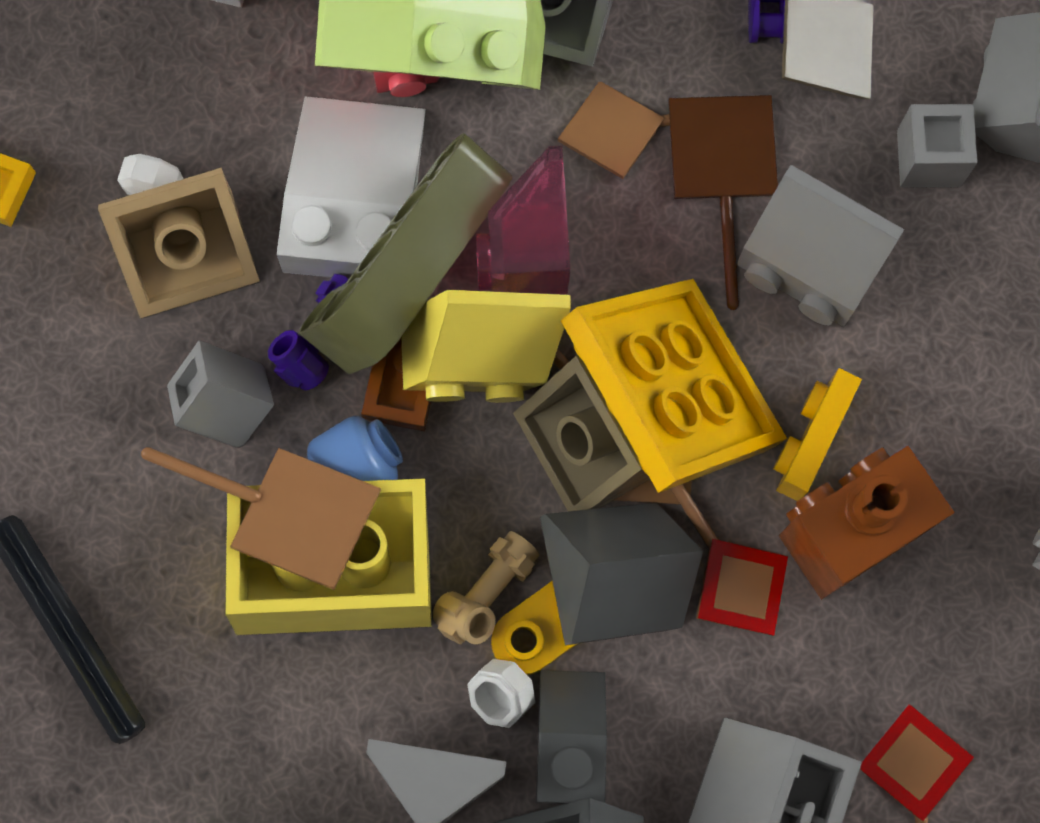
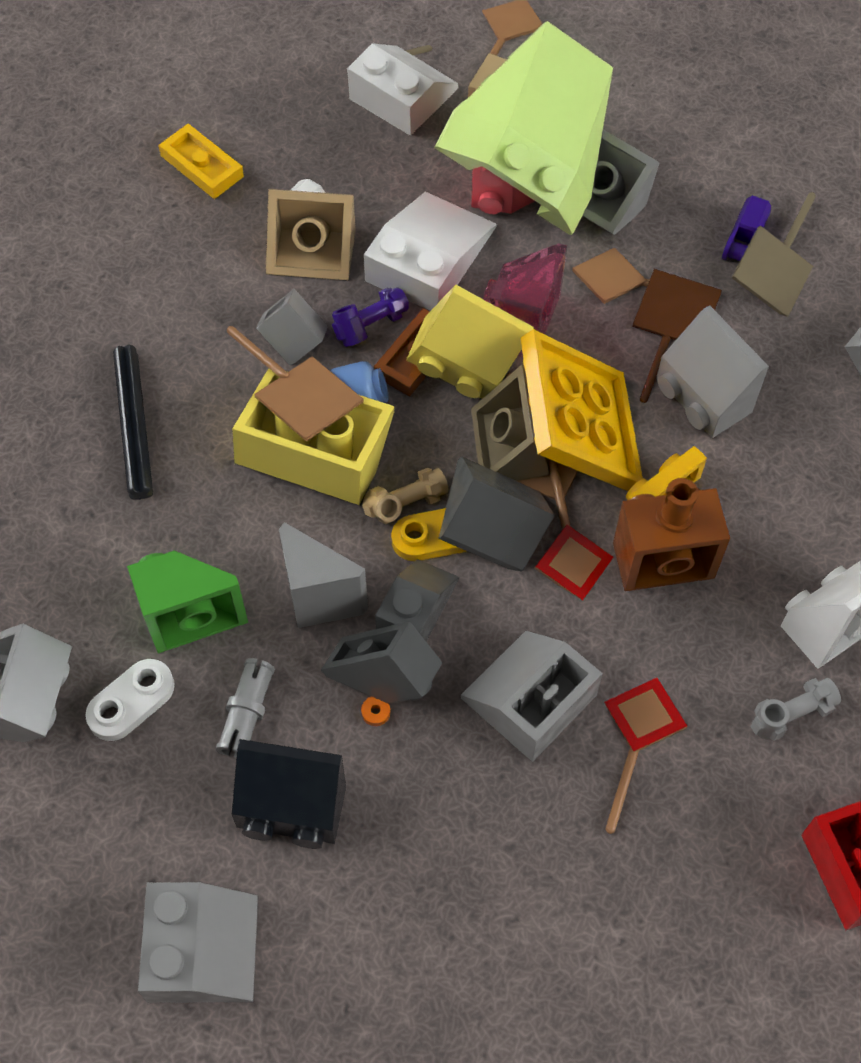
camera: 25 degrees right, 15 degrees down
olive beam [299,133,512,374] -> none
white tile [467,659,536,728] -> none
light grey panel [897,104,977,187] -> none

